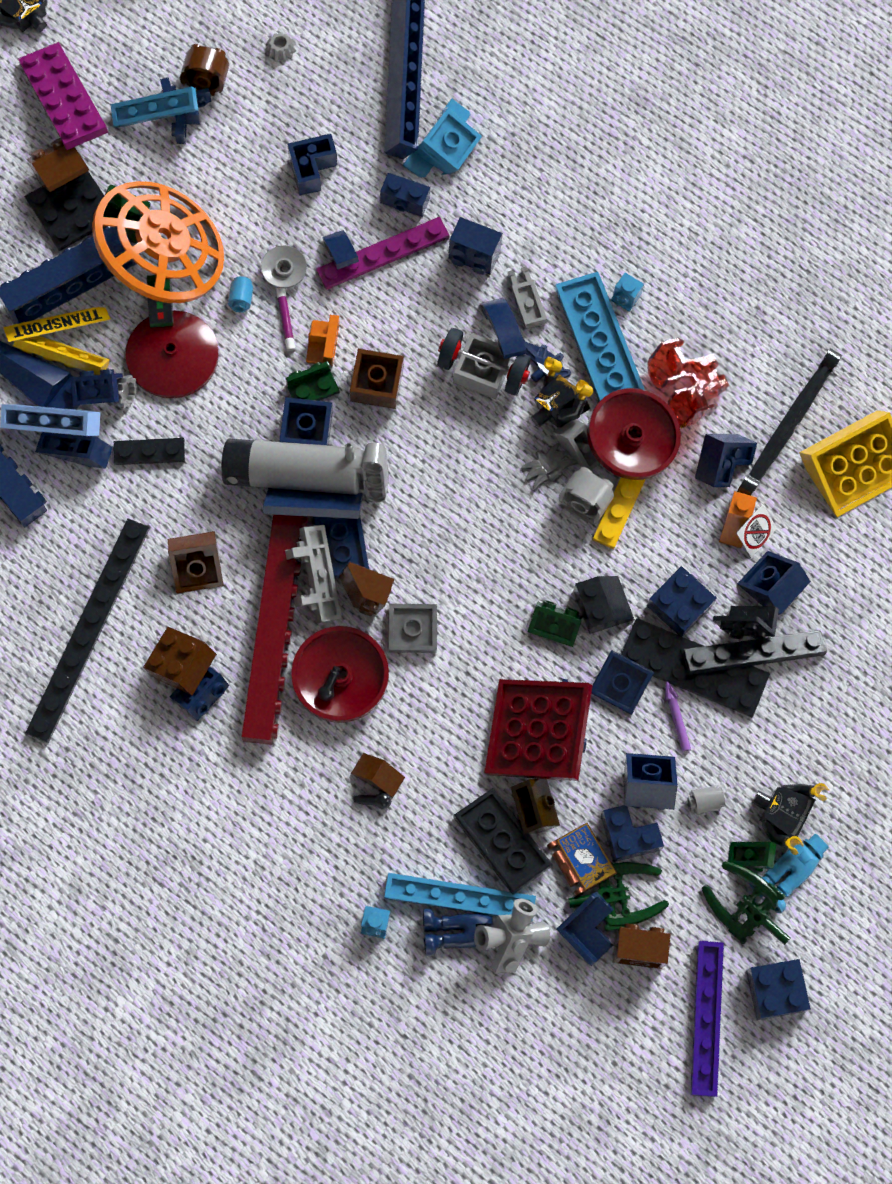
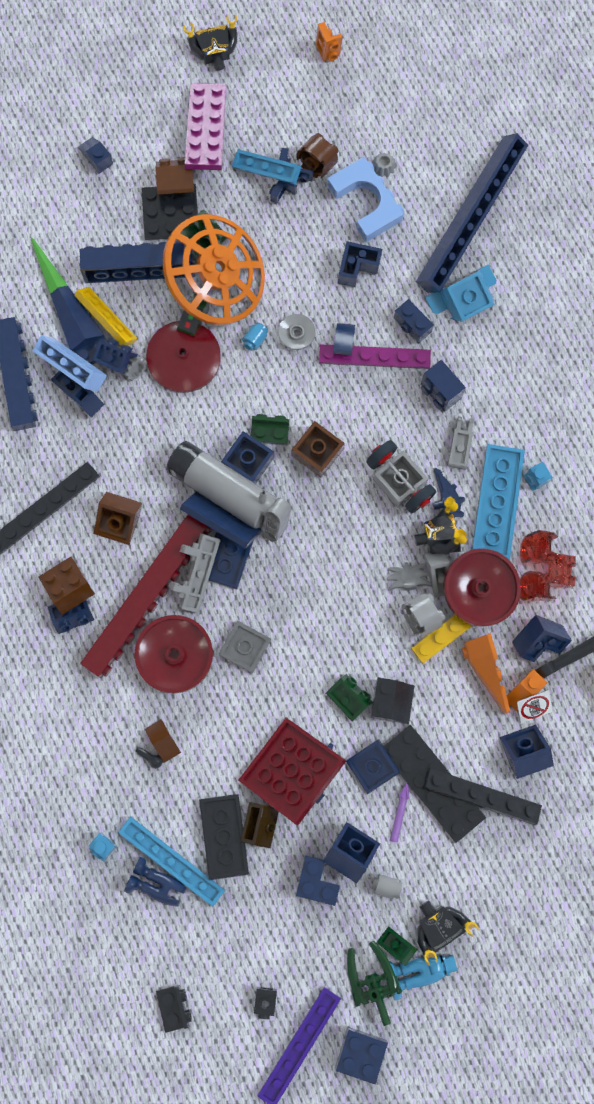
camera: 30 degrees right, 5 degrees up
yellow sticker [3,307,111,342] -> none
black plate [114,438,185,465] -> none
magenta bar [276,287,296,352] -> none
orange panel [306,315,340,366] -> none
black piece [318,666,340,702] -> none
reddish brown slope [339,562,395,616] -> none
light grey brick [474,899,550,974] -> none
dark blue slope [480,298,527,359] -> none
piece [547,822,617,897] -> none
dark blue panel [556,891,614,966] -> none
dark green bar [568,862,669,932] -> none
reddish brown brick [612,924,671,969] -> none
dark blue brick [646,566,717,637] -> none
black bracket [713,606,779,640] -> none
none -> black bracket [156,985,192,1033]
none -> black brick [254,987,277,1020]
none -> light blue arch [327,157,404,242]
none -> orange wedge [461,633,510,714]

